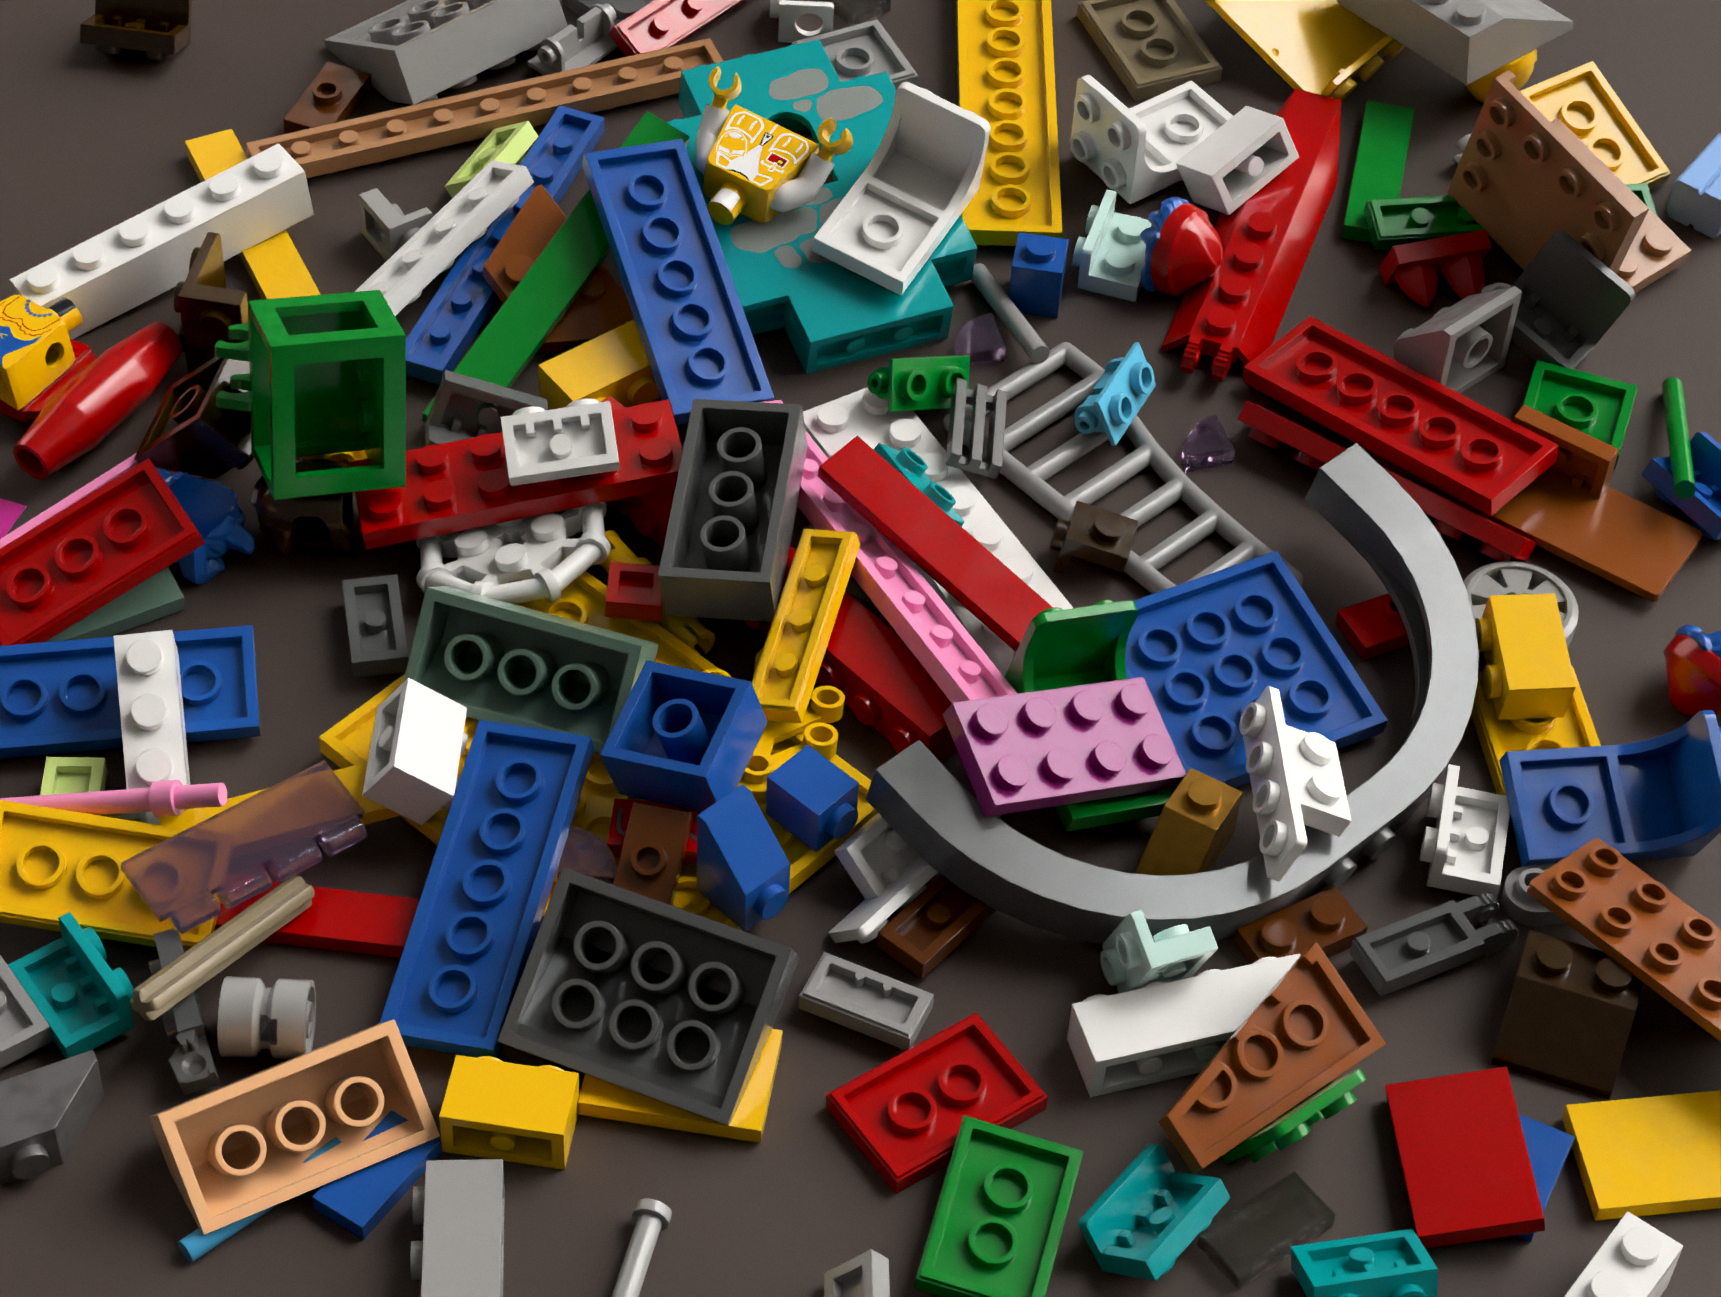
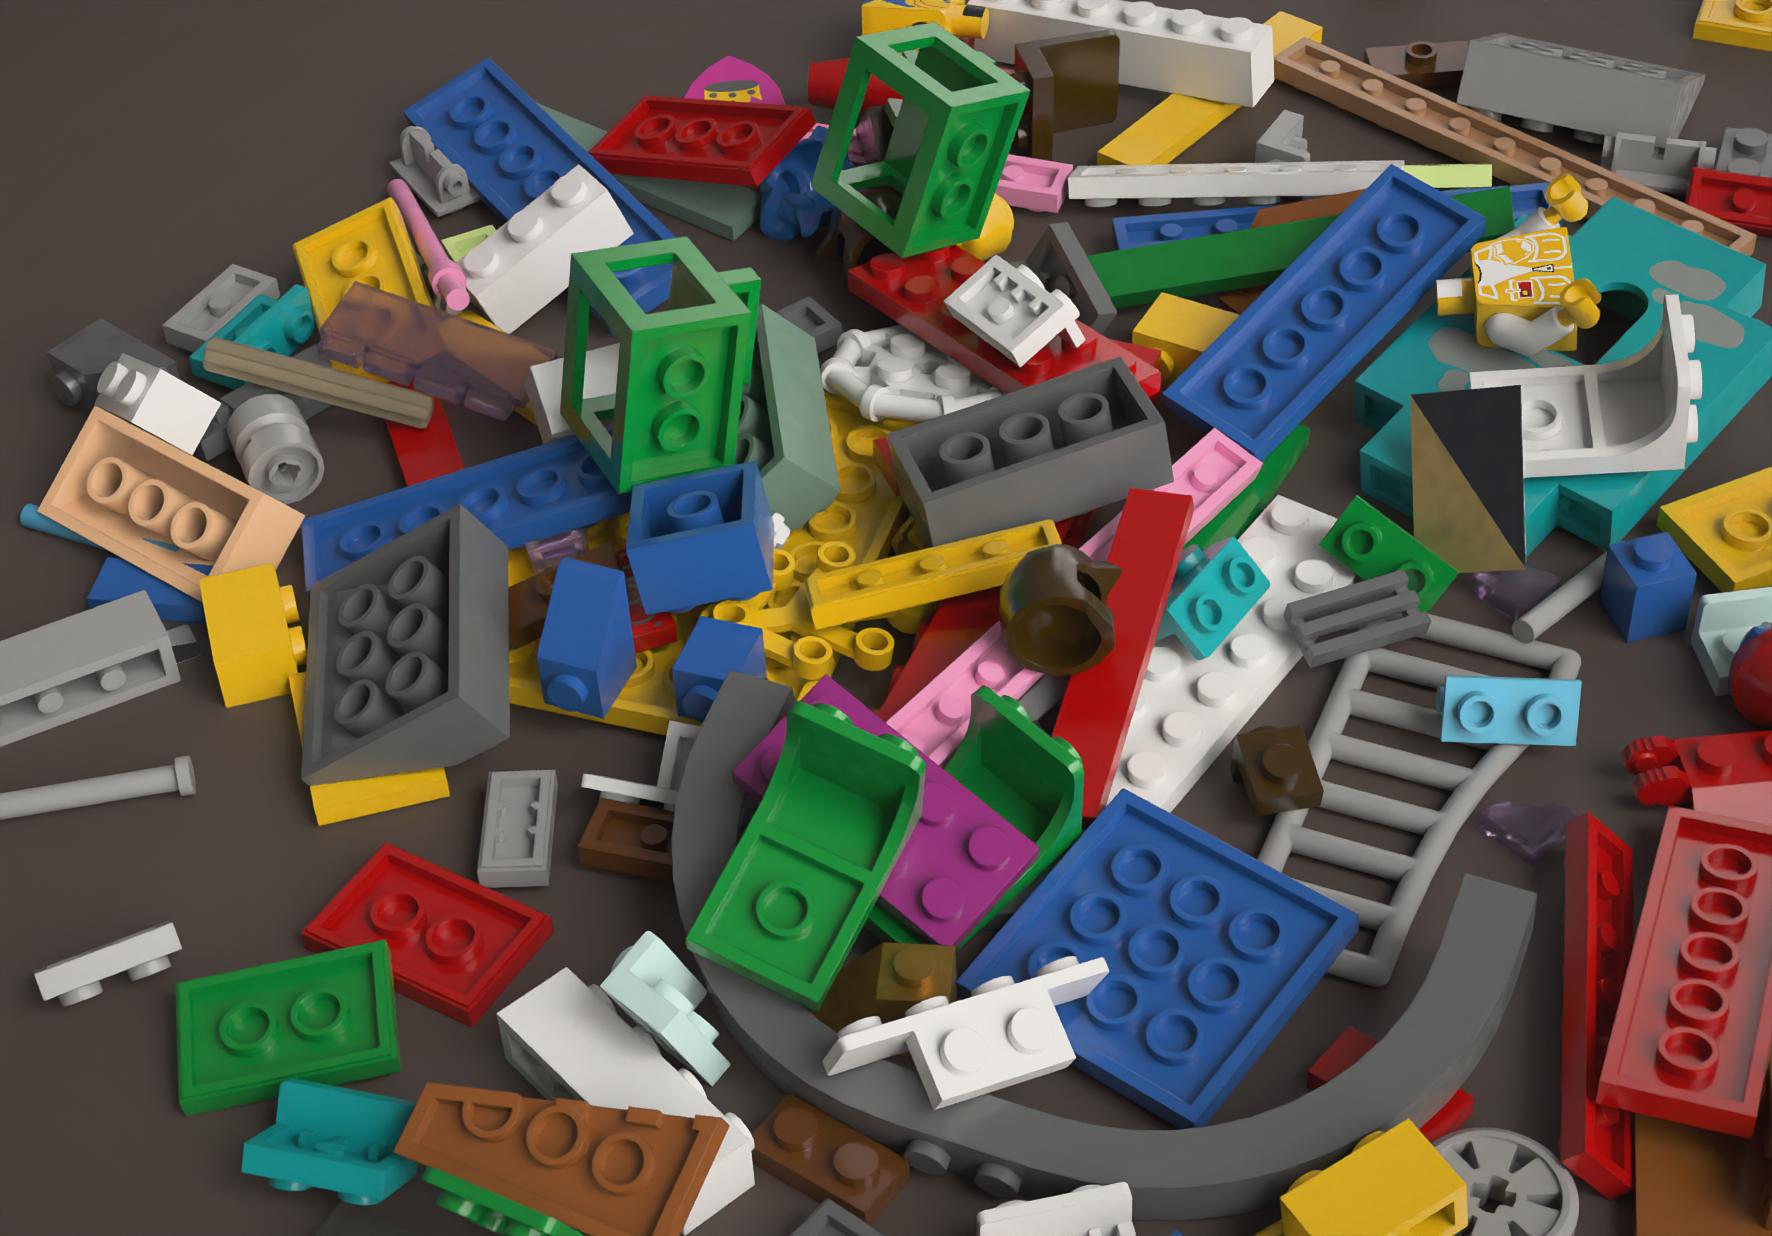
camera: 70 degrees right, 5 degrees down
none -> white brick [94,353,221,455]
none -> green piece [560,236,762,494]
none -> green bracket [686,701,926,1012]
none -> dark brown piece [999,544,1122,677]
none -> sticker [1410,385,1526,573]

